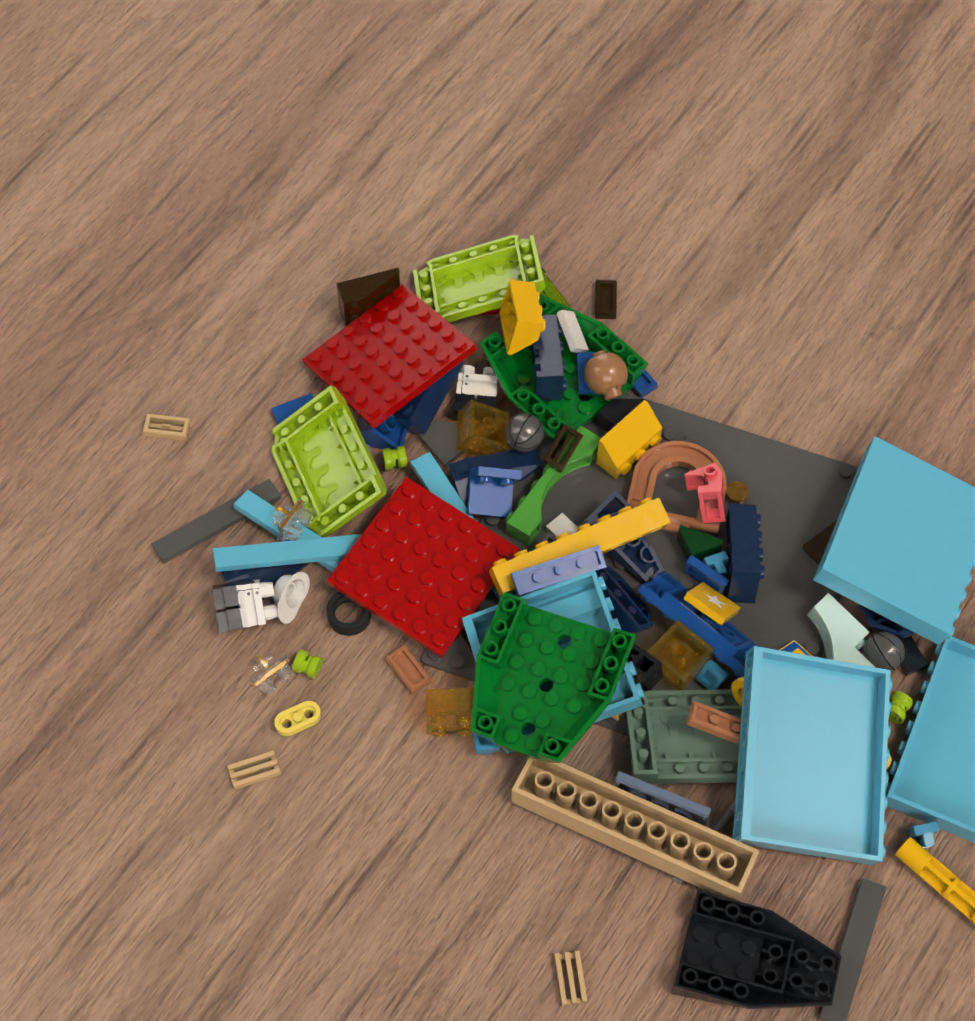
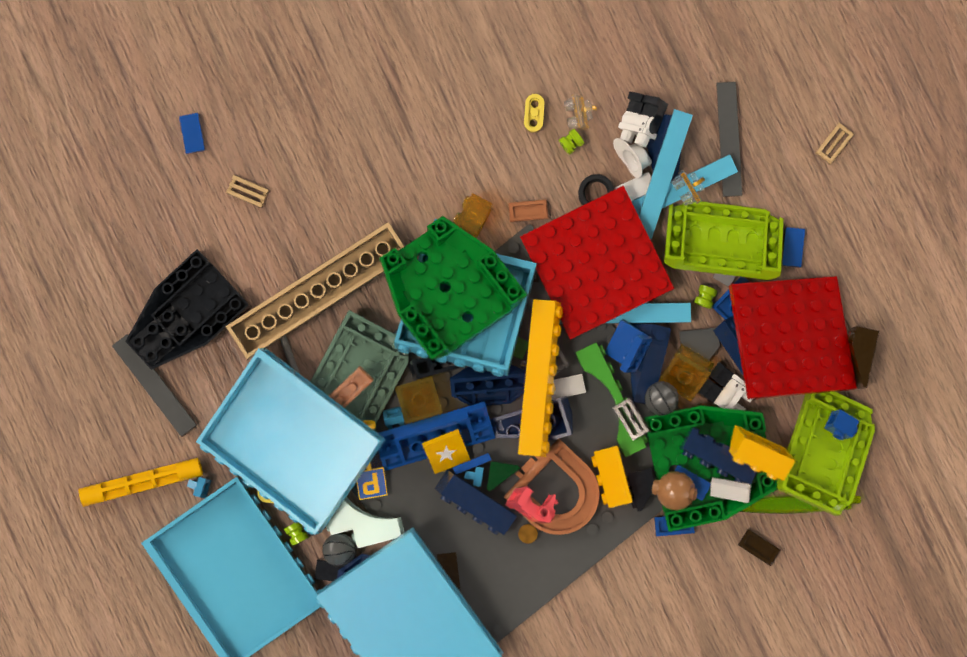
camera: 130 degrees right, 25 degrees up
tan tile [227,750,281,790] -> none
plate [510,545,607,596] -> none
sand blue tile [614,771,711,826] -> none
none -> white tile [614,172,651,201]
none -> blue brick [824,409,859,440]

